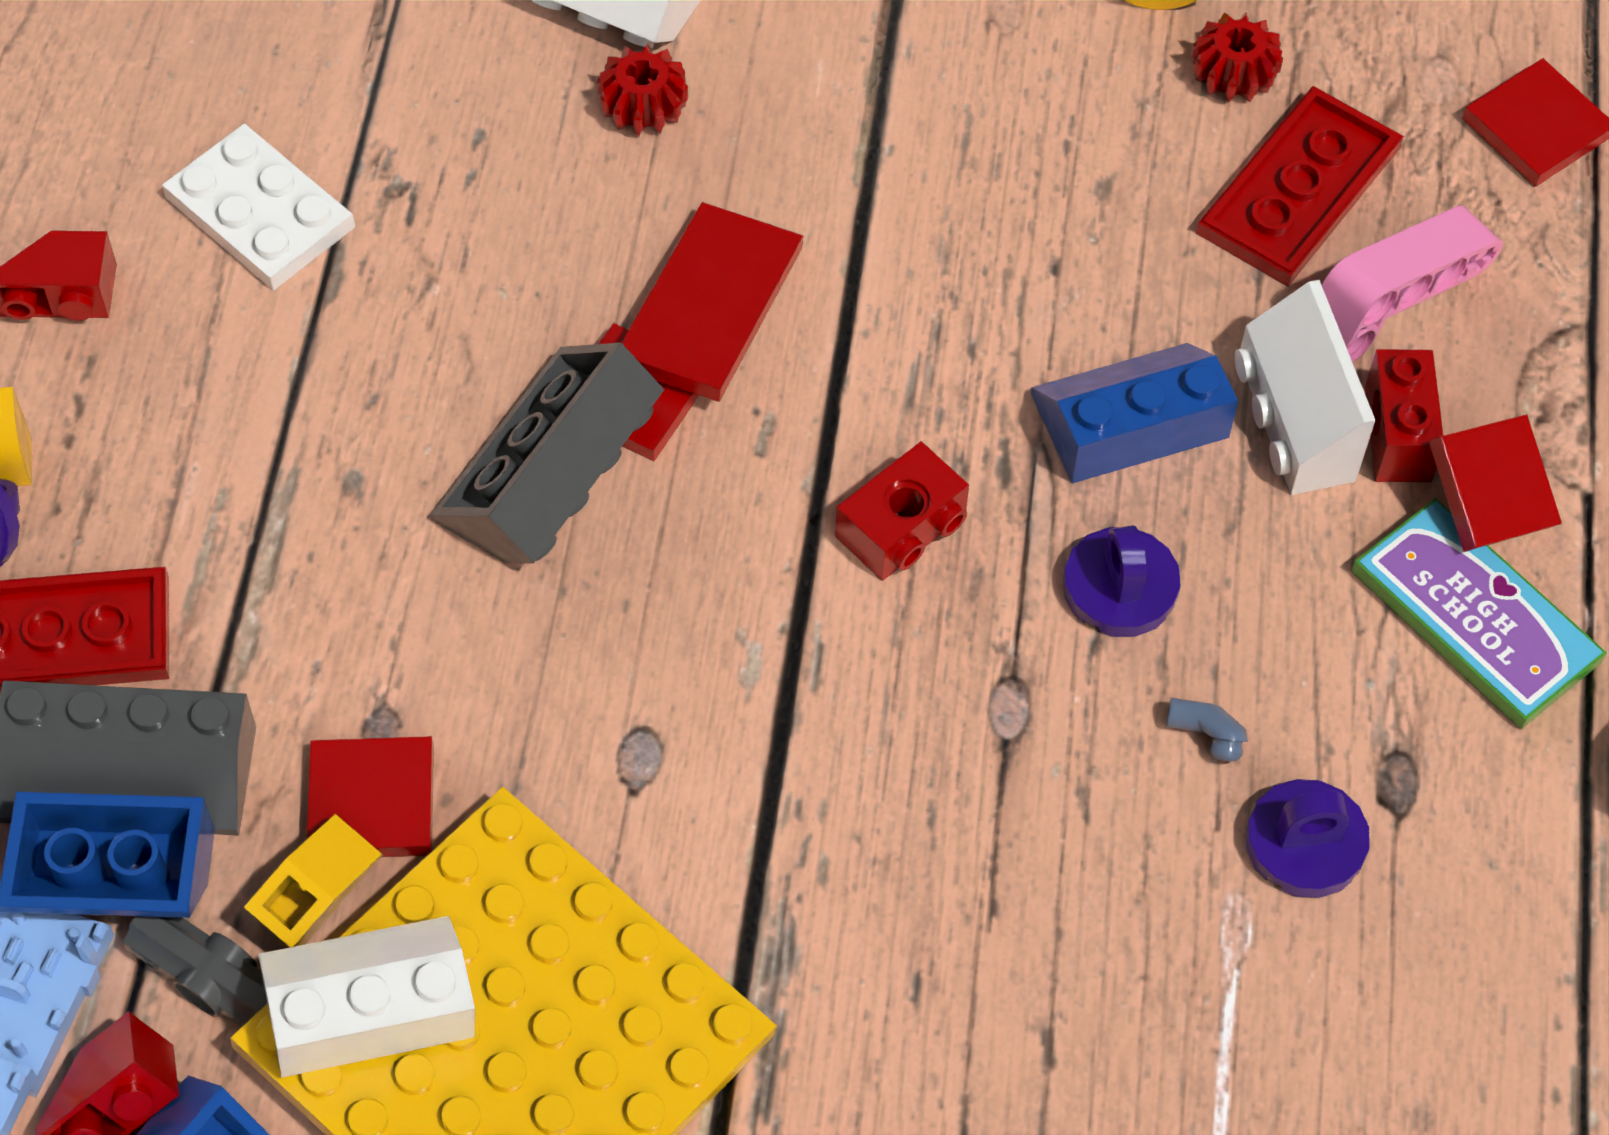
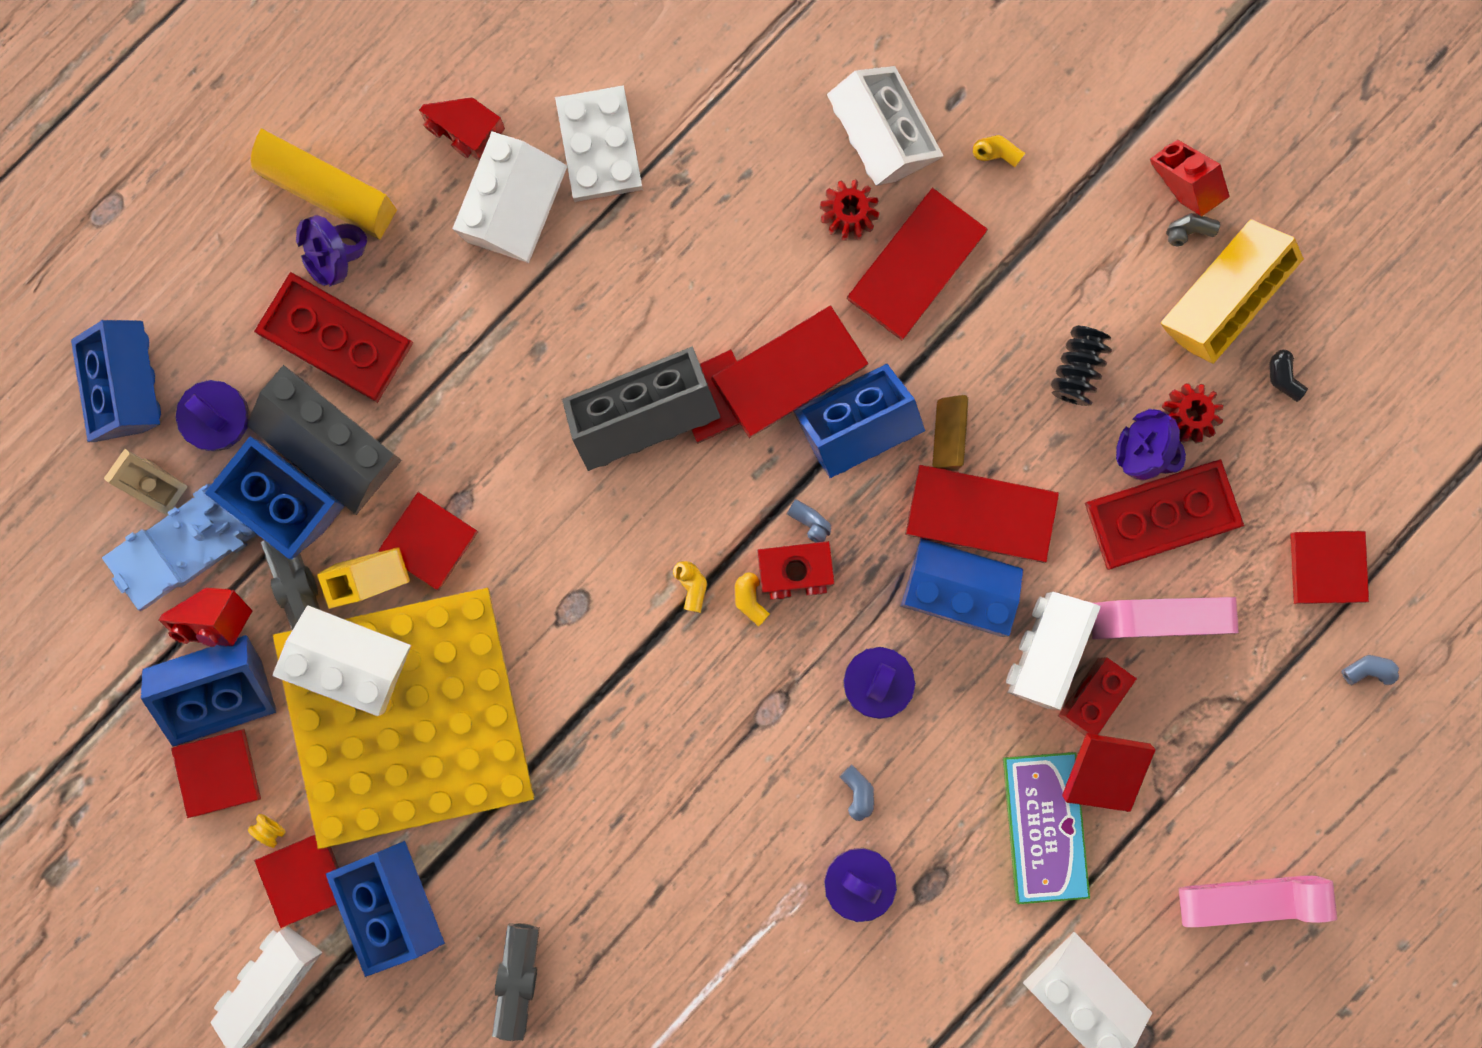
camera: 35 degrees right, 25 degrees up
none -> white slope [453,132,567,263]
none -> yellow arm [673,561,707,613]
none -> yellow arm [735,572,770,627]
none -> sand blue arm [787,499,831,543]
none -> blue slope [794,364,925,478]
none -> red tile [847,187,988,341]
none -> red tile [905,465,1059,563]
none -> pearl gold slope [932,395,969,471]
none -> black piece [1051,325,1112,406]
none -> dark purple tile [1116,409,1186,480]

